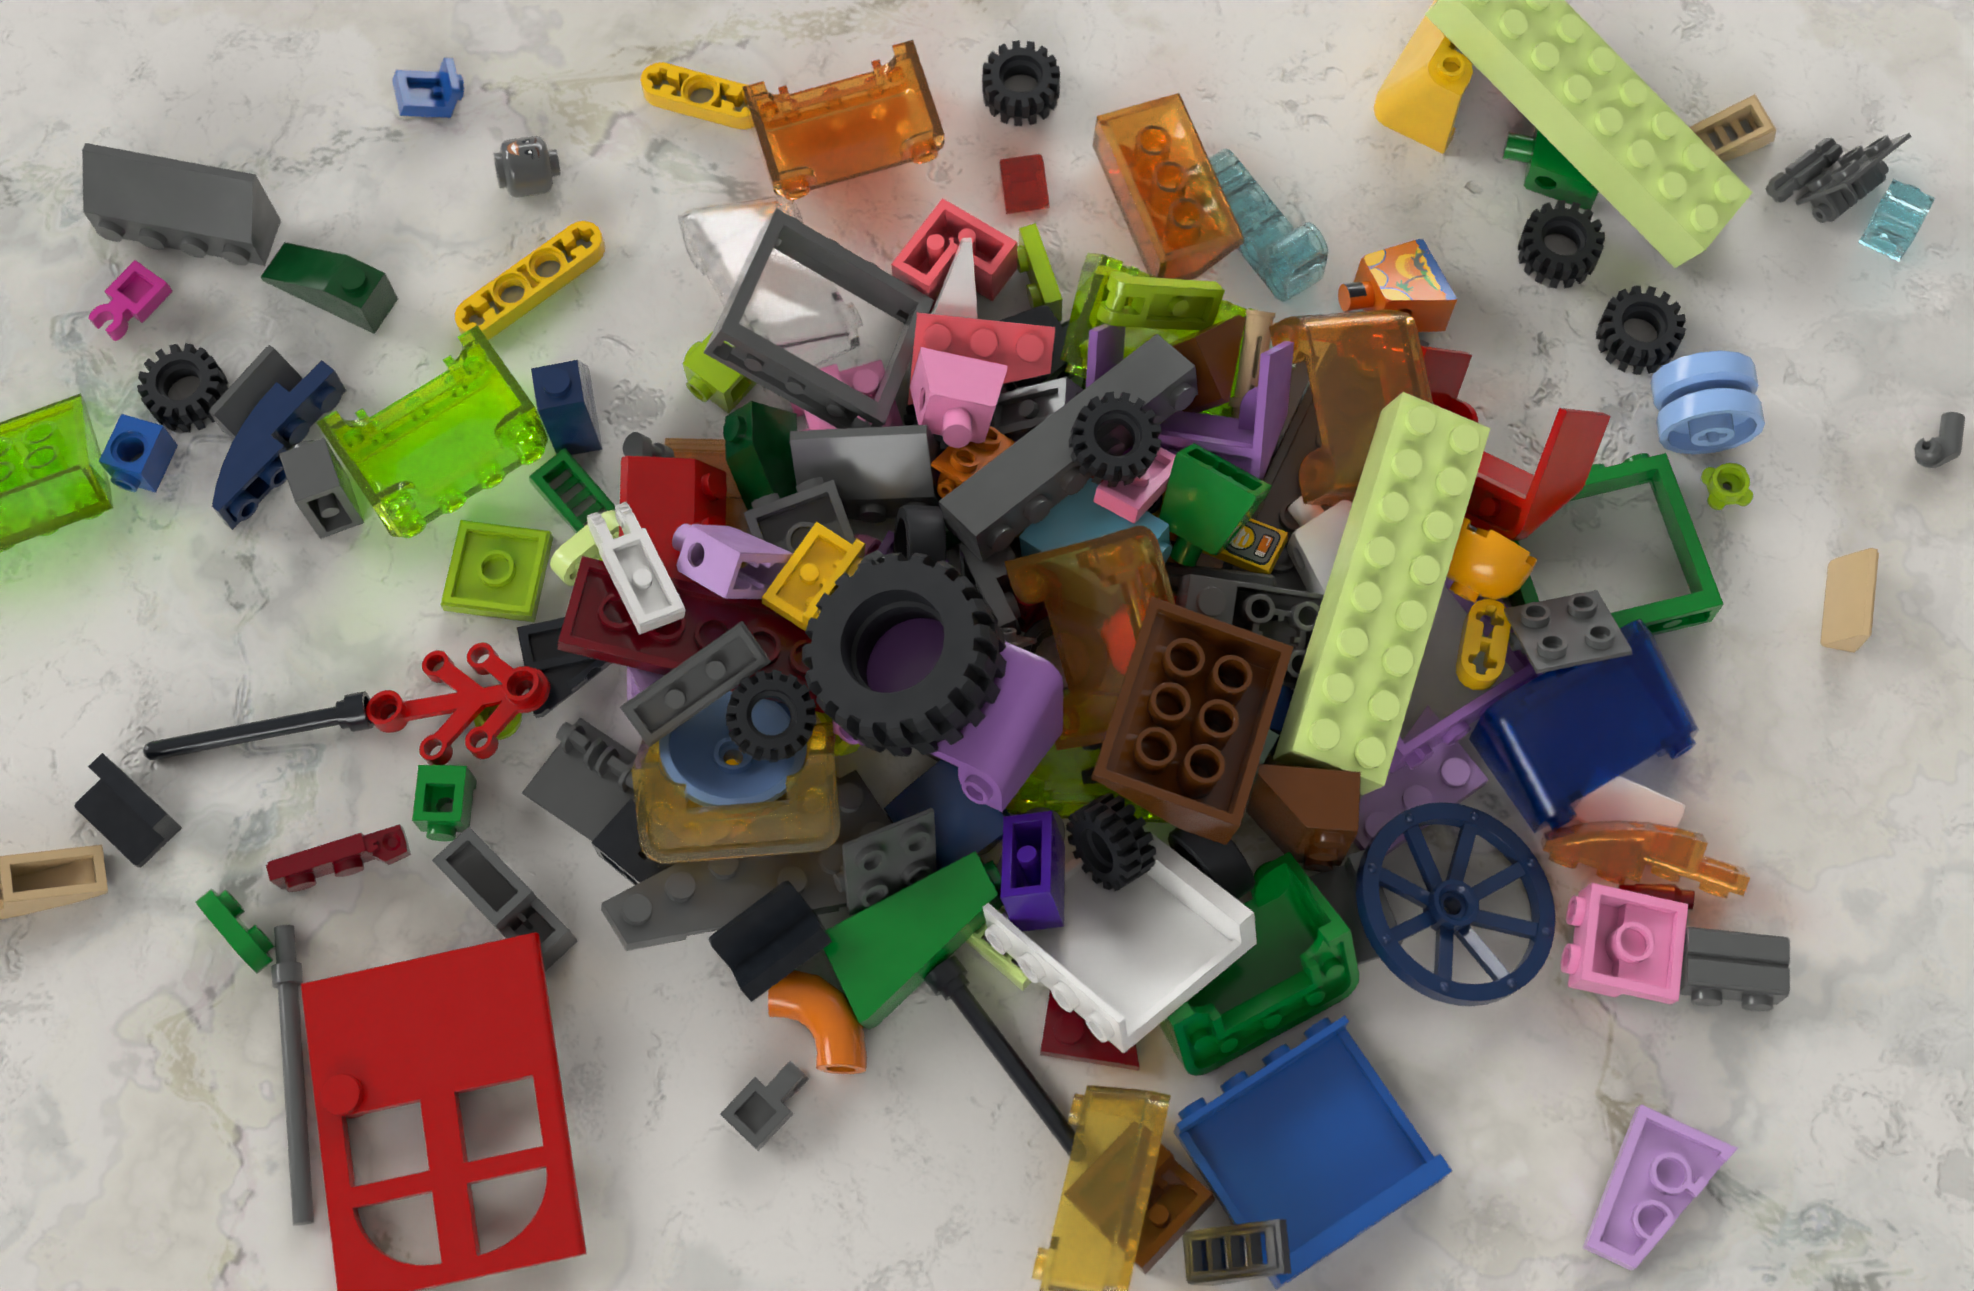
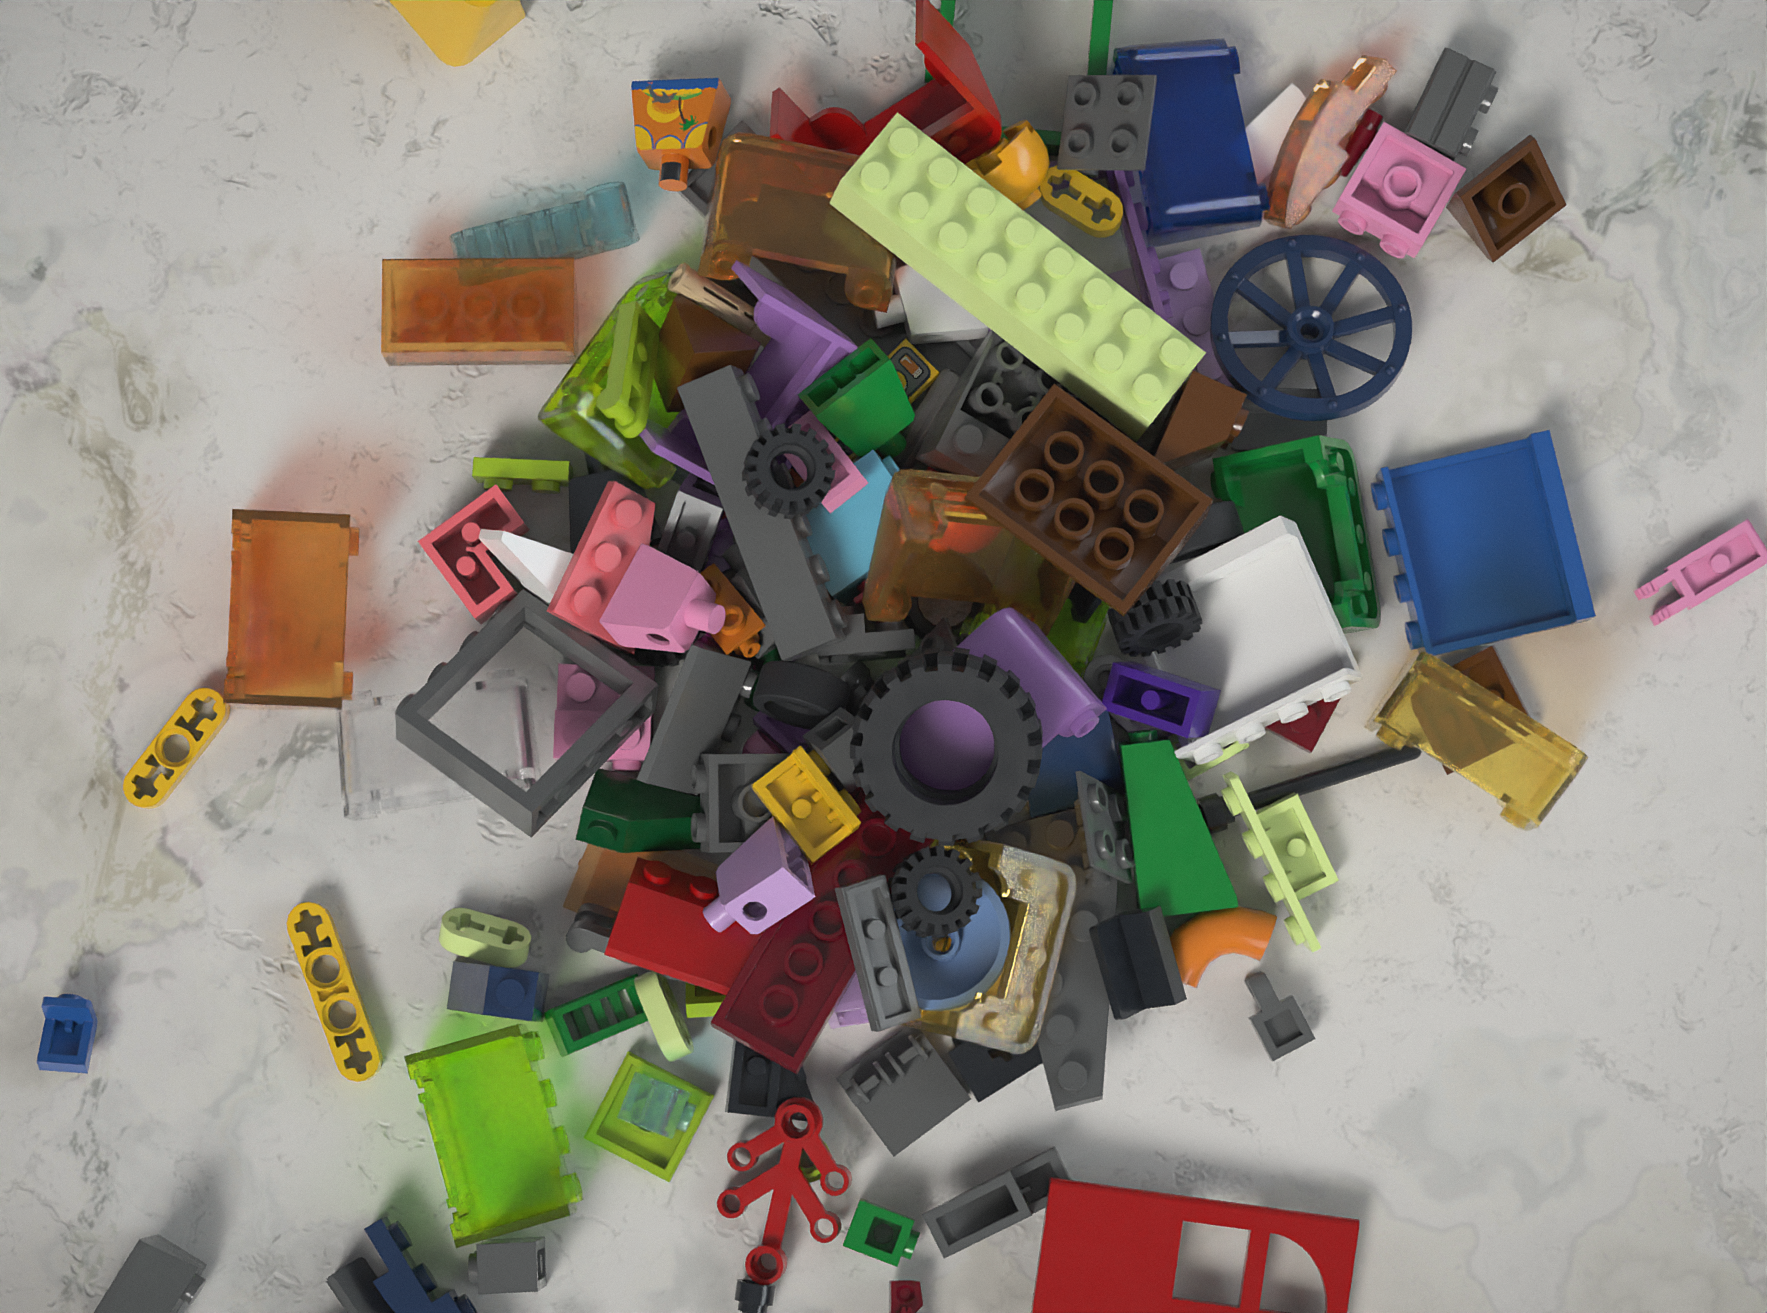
camera: 70 degrees left, 15 degrees up
dark green slope [261,242,398,334] -> none
dark grey head [494,136,561,197] -> none
white hinge [587,502,686,635] -> none
lime brick [682,332,757,414] -> none
black tyre [982,40,1060,126] -> none
clear red slope [999,154,1049,214] -> none
black slope [1183,1219,1291,1286] -> none
lavender wing [1583,1104,1738,1271] -> none
none -> yellowish green beam [438,908,531,968]
none -> clear light blue brick [617,1071,697,1139]
none -> yellowish green bracket [1221,771,1339,953]
none -> reddish brown slope [1446,135,1567,263]

